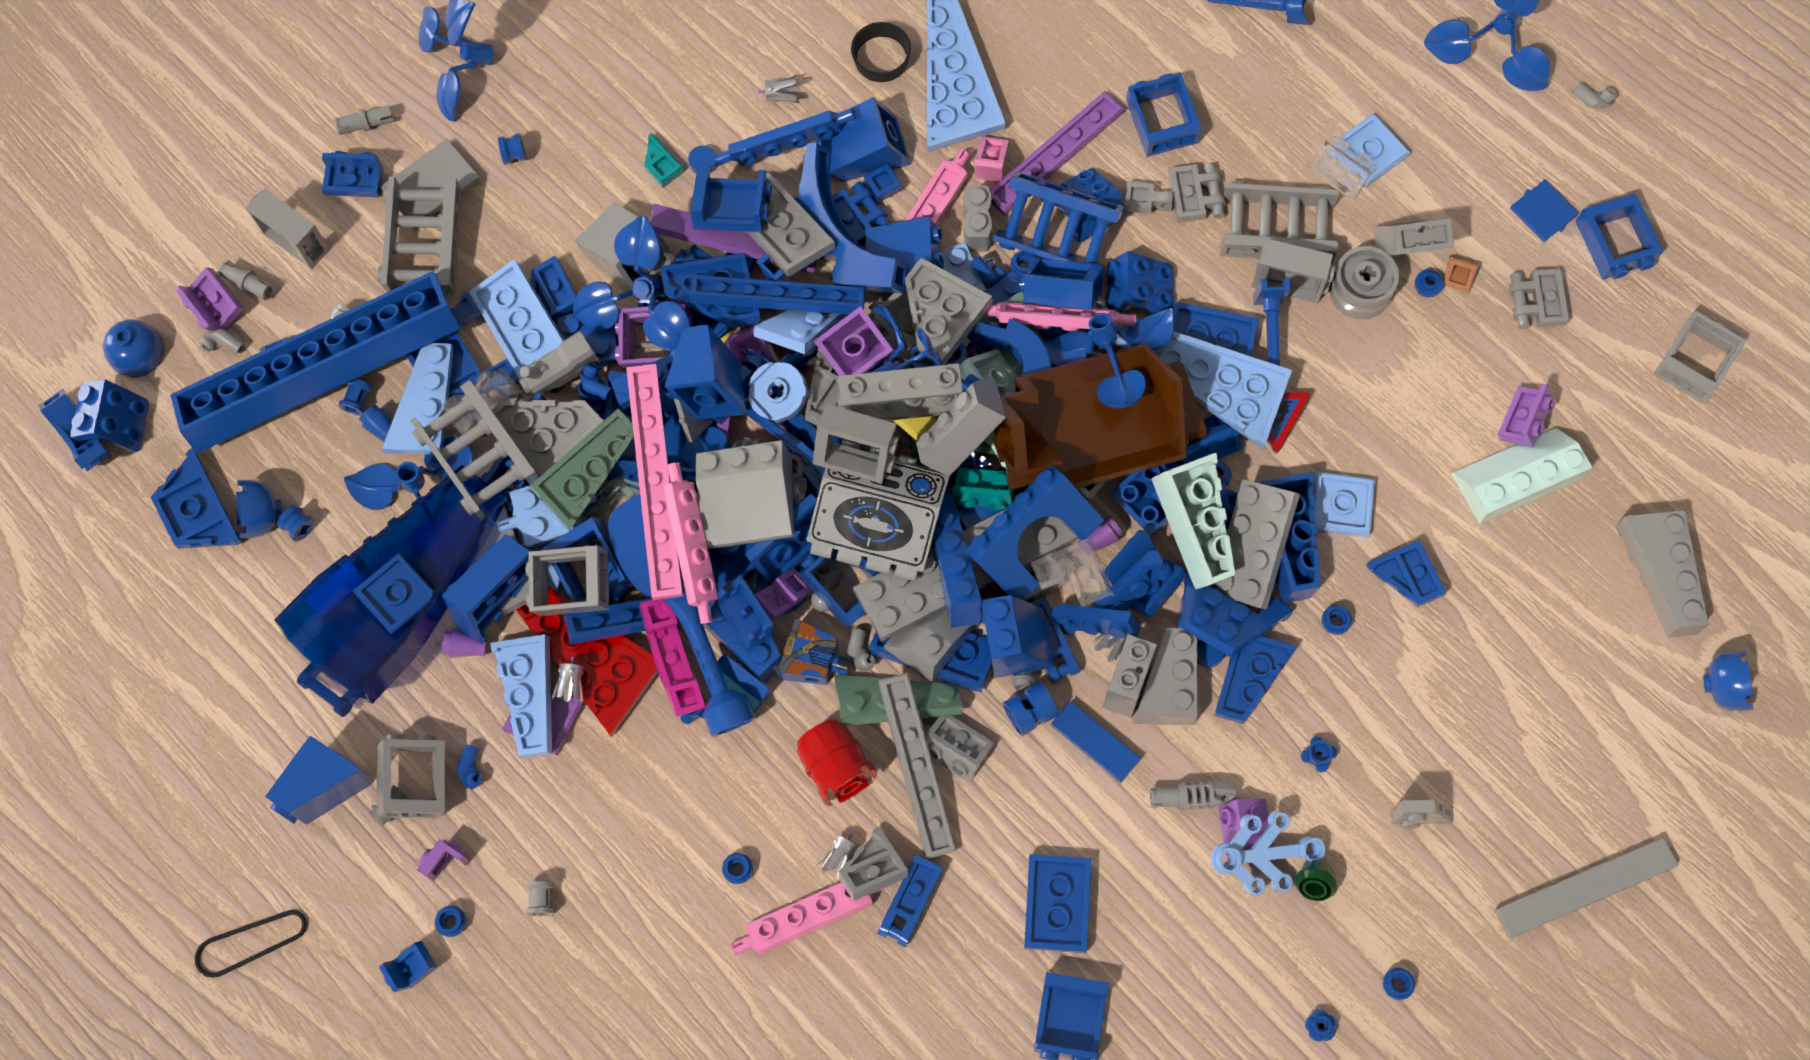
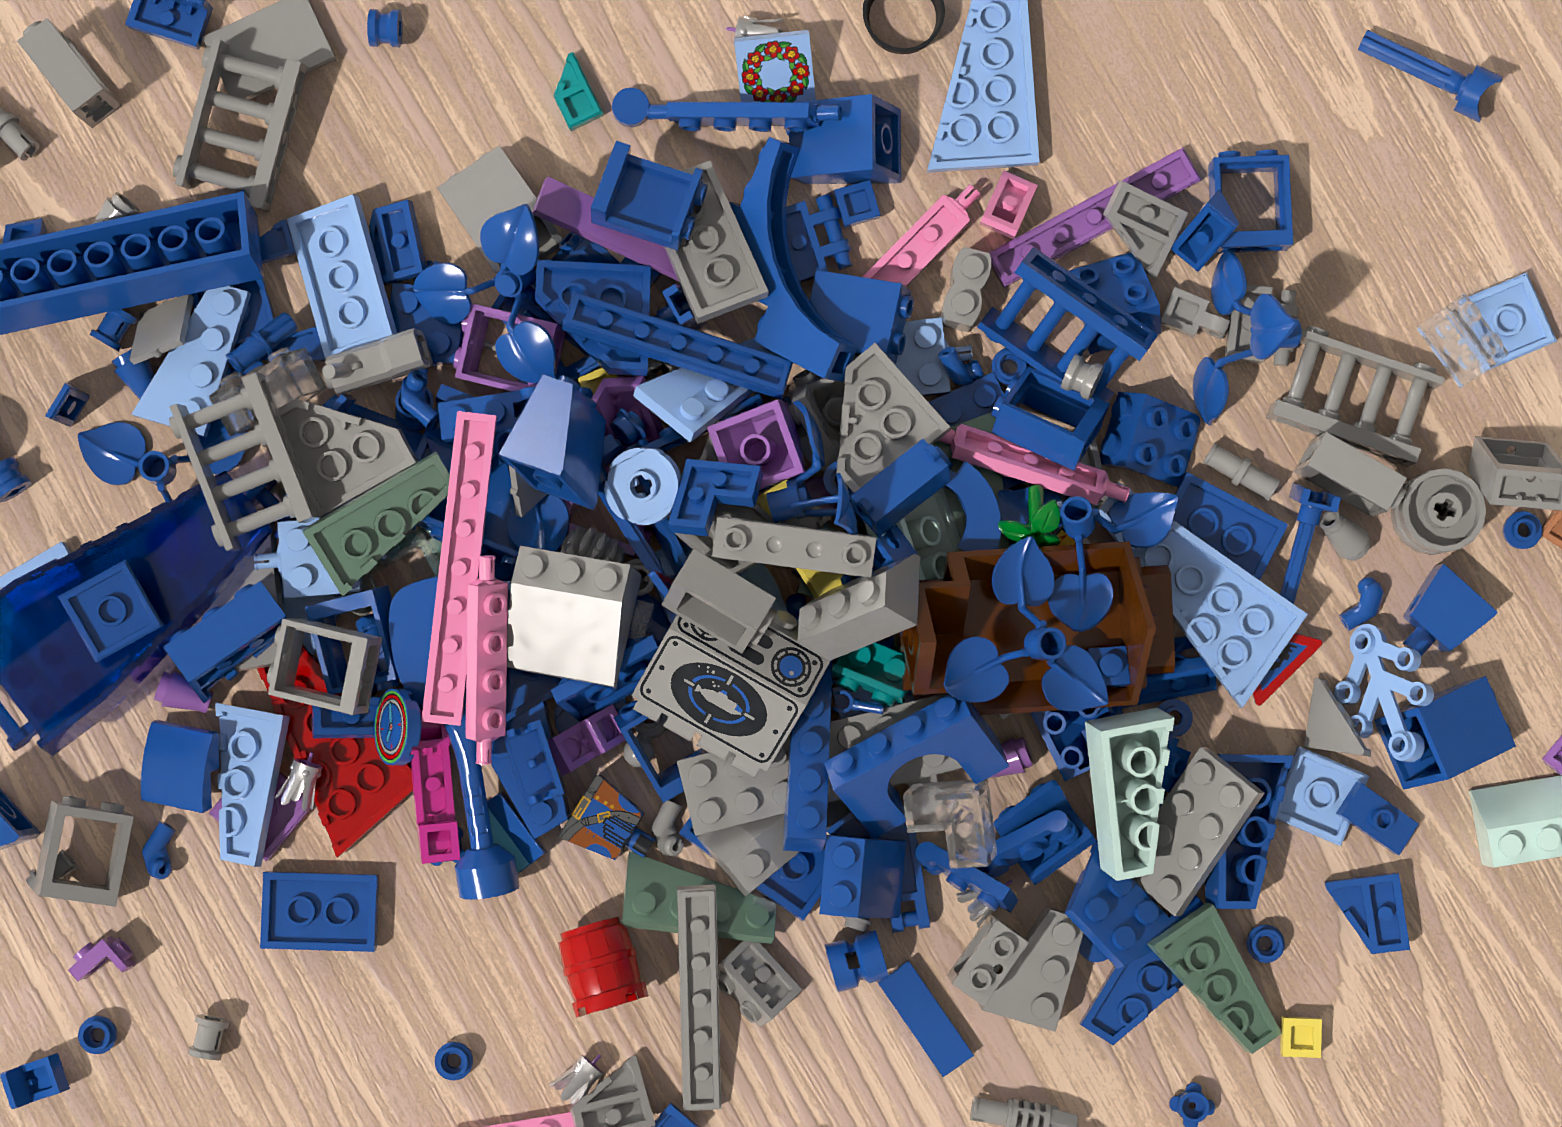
camera: 15 degrees right, 15 degrees up
none -> blue slope [45,382,90,427]
none -> light grey piece [129,294,194,365]
none -> blue slope [141,720,220,813]
none -> blue axle [225,313,297,374]
none -> blue plate [260,871,379,952]
none -> tile [374,688,422,766]
none -> blue plate [668,459,764,536]
none -> tile [734,30,816,103]
none -> blue hand [832,691,885,715]
none -> blue brick [851,439,950,537]
none -> blue plant [944,537,1108,711]
none -> green plant [998,485,1060,547]
none -> light grey wheel [1060,354,1104,401]
none -> blue plate [1086,646,1131,688]
none -> light grey wing [1103,180,1188,278]
none -> sand green wing [1147,903,1282,1054]
none -> blue slope [1171,190,1239,272]
none -> blue plant [1193,250,1302,425]
none -> light grey pin [1203,442,1281,501]
none -> light yellow plate [1280,1016,1322,1058]
none -> light grey tile [1304,678,1371,757]
none -> light grey cone [1319,511,1370,561]
none -> light blue plant [1334,624,1434,762]
none -> blue plate [1336,782,1419,855]
none -> blue arm [1339,577,1384,631]
none -> blue slope [1374,676,1516,790]
none -> blue torso [1402,564,1498,657]

